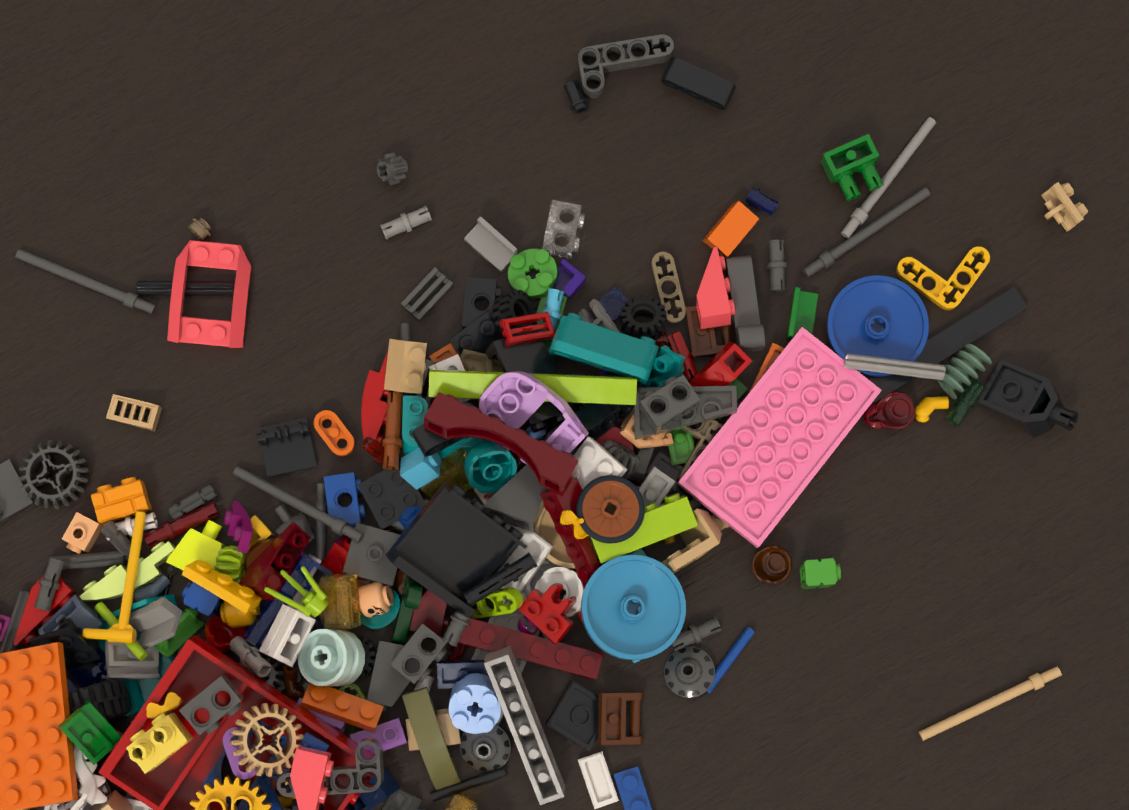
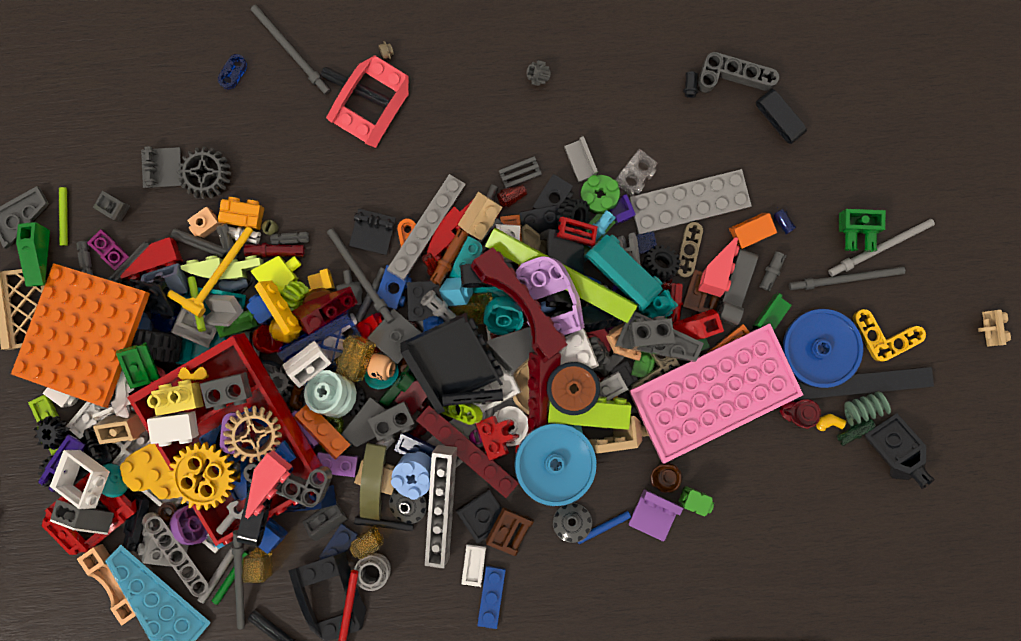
camera: 25 degrees right, 5 degrees up
dark grey pin [34,557,65,612] -> none
tan slope [106,394,162,432] -> none
magenta slope [224,501,253,553] -> none
light grey pin [230,636,271,677] -> none
lime plant [264,566,329,617] -> none
light grey pin [380,206,432,240] -> none
dark grey pin [442,611,470,647] -> none
yellow piece [560,510,589,539] -> none
dark grey pin [671,616,721,652] -> none
light grey axle [844,353,946,380] -> none
none -> white brick [147,411,199,447]
none -> clear blue beam [218,54,247,90]
none -> olive hinge [262,220,279,236]
none -> light grey plate [387,174,466,281]
none -> light grey pin [421,290,457,322]
none -> clear red cone [497,185,527,208]
none -> medium lavender bracket [628,489,683,541]
none -> light grey plate [629,169,752,235]

